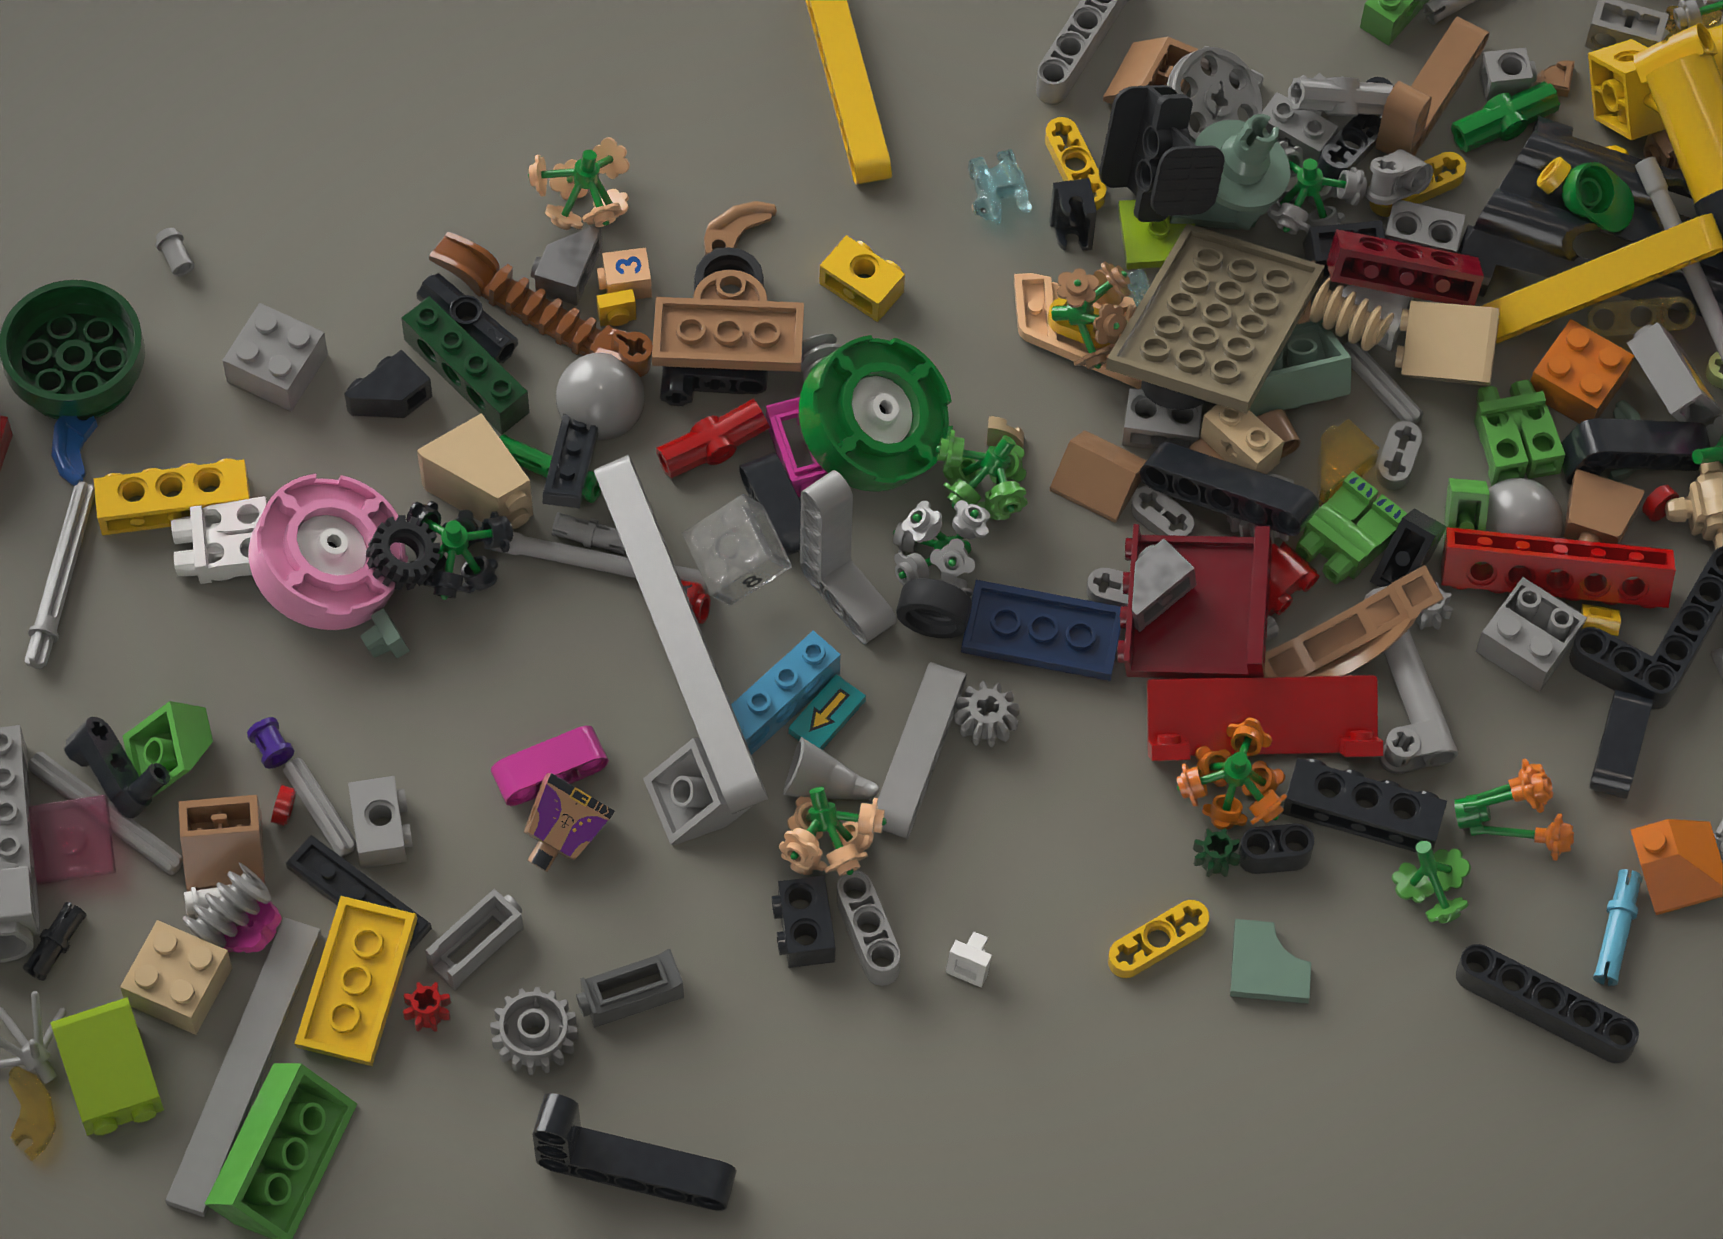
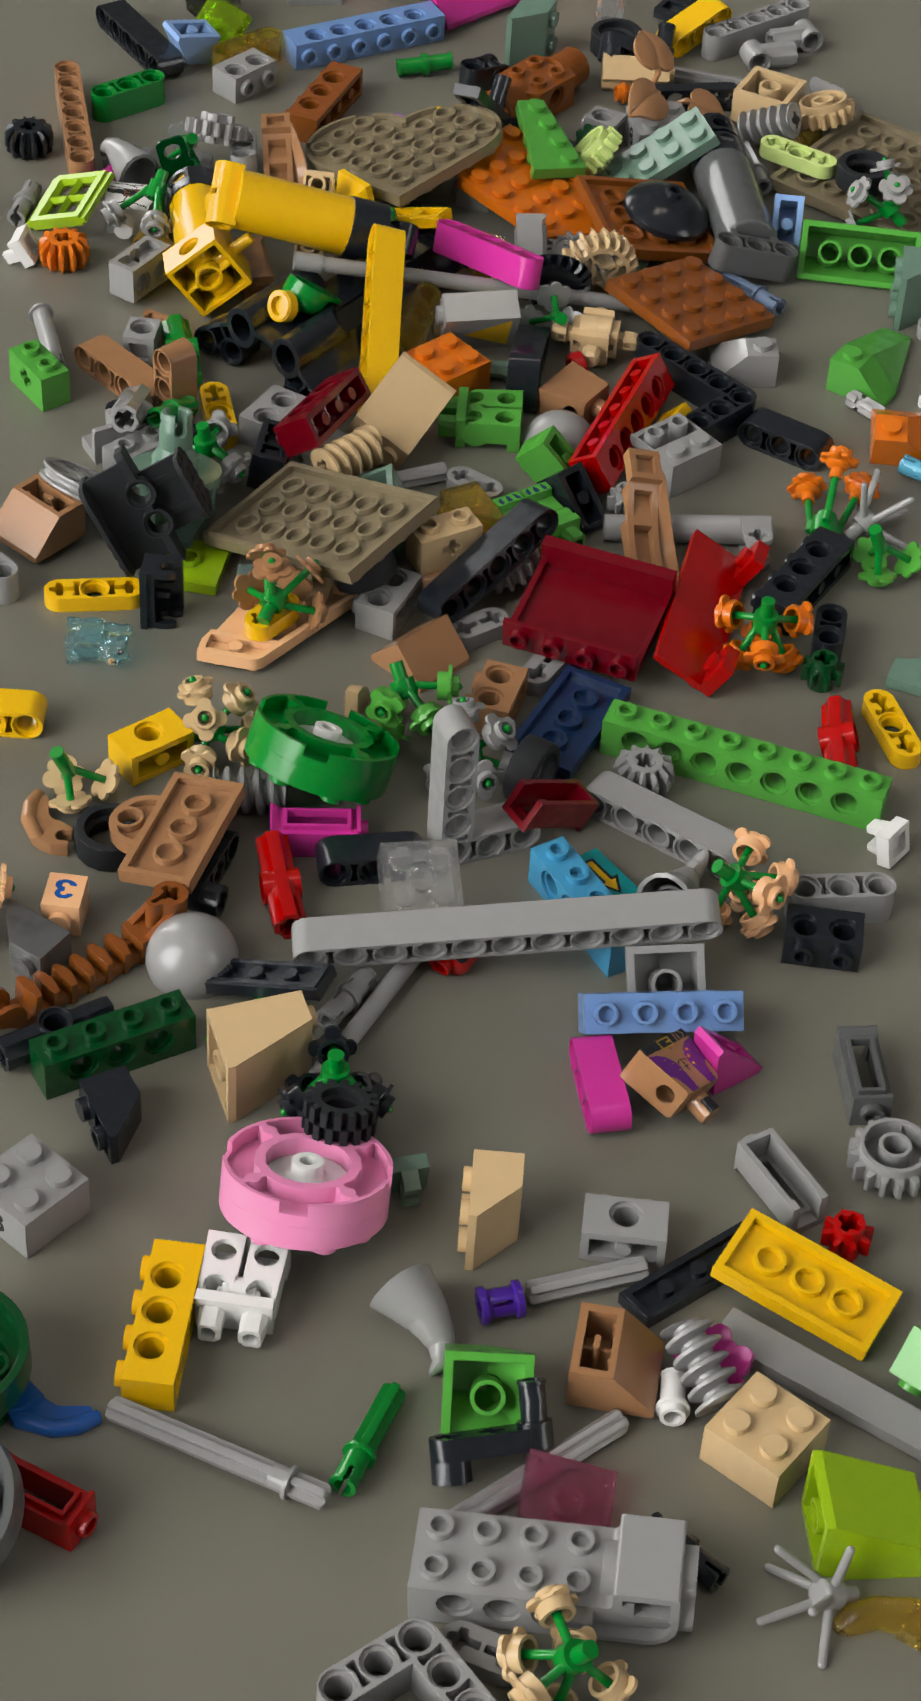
camera: 75 degrees left, 20 degrees down
red tile [271,785,297,826] -> none
yellow plate [596,289,637,326] -> none
flat silver slope [1132,539,1197,632] -> none
light grey piece [1365,149,1433,205] -> none
none -> tan plant [42,746,120,814]
none -> green pin [147,395,199,429]
none -> tan plant [177,675,260,778]
none -> green axle [329,1382,406,1497]
none -> light grey hat [370,1263,456,1377]
none -> tan slope [457,1149,525,1270]
none -> medium nougat brick [465,659,529,734]
none -> dark red window [502,779,599,833]
none -> medium blue brick [578,989,744,1034]
none -> bright green brick [599,698,893,830]
none -> dark pink slope [693,1026,763,1096]
none -> red piece [817,695,860,768]
none -> light grey plant [843,468,915,550]

